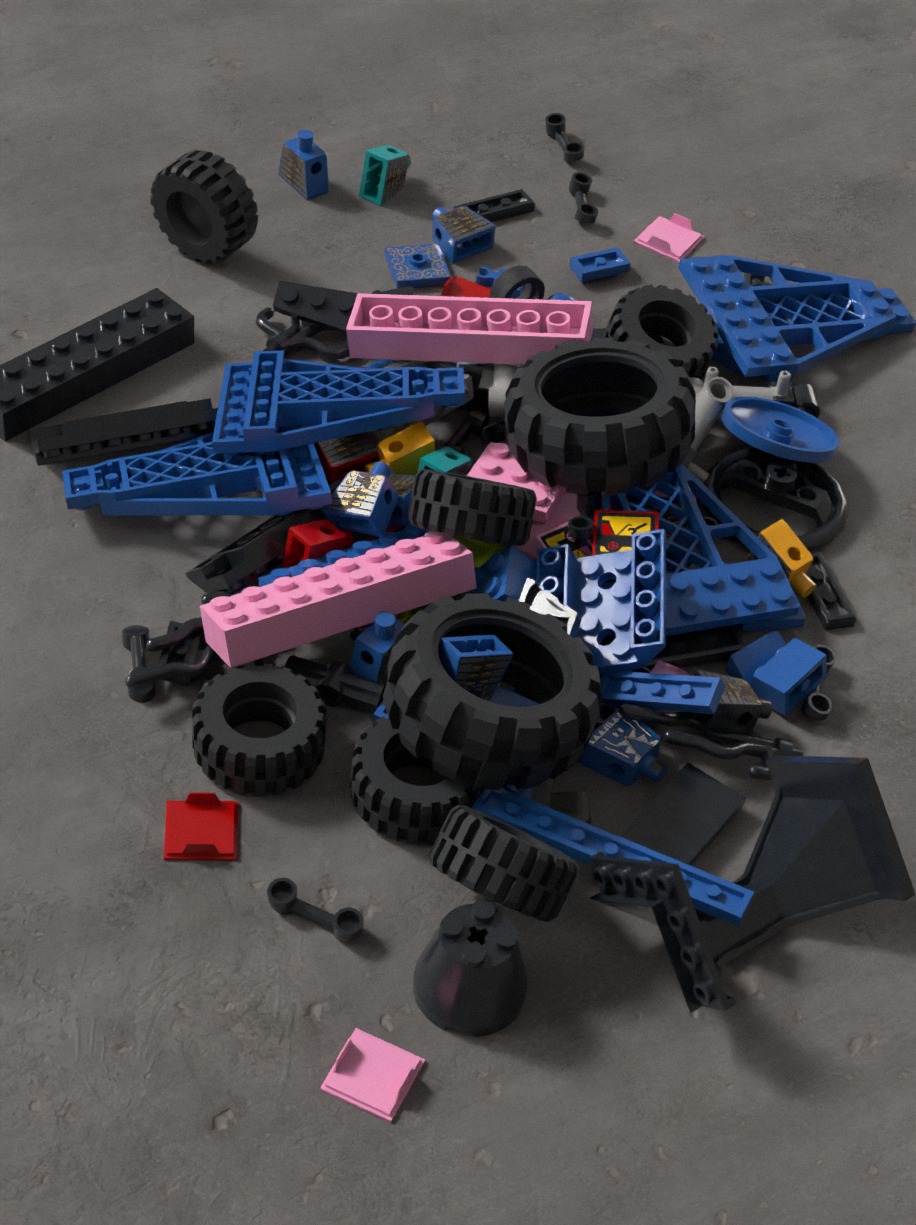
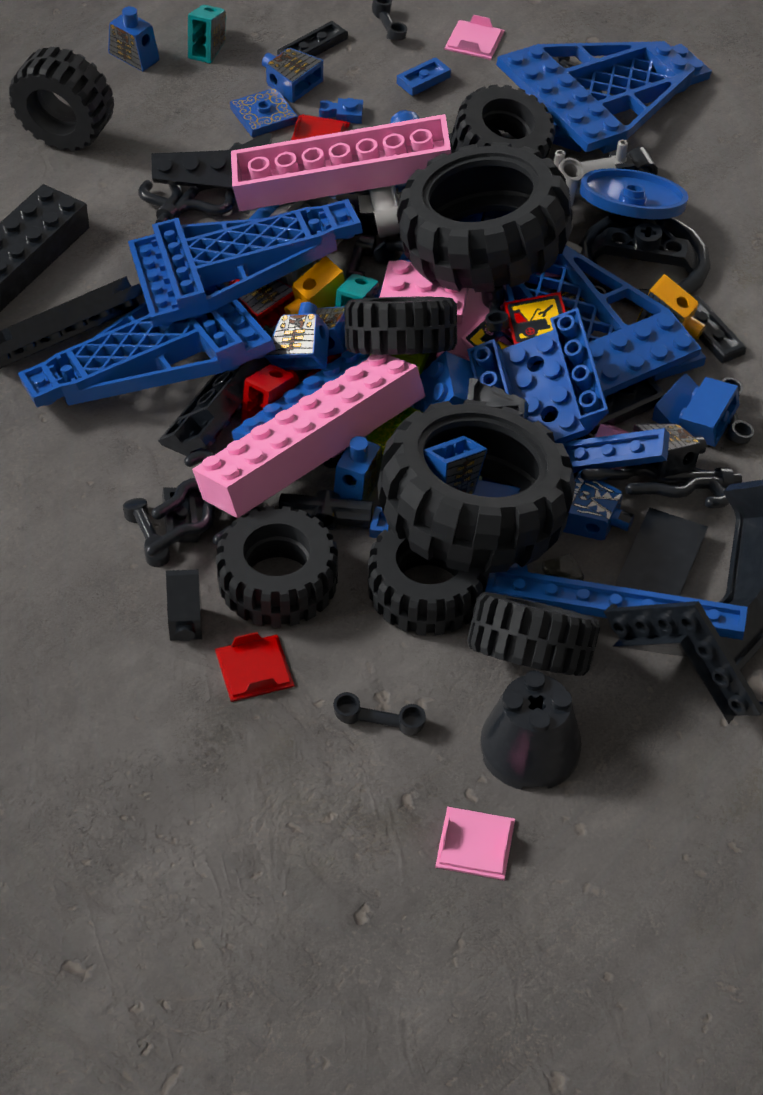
camera: 10 degrees left, 5 degrees up
black tyre [489,265,545,300] -> none
none -> black slope [166,569,202,641]

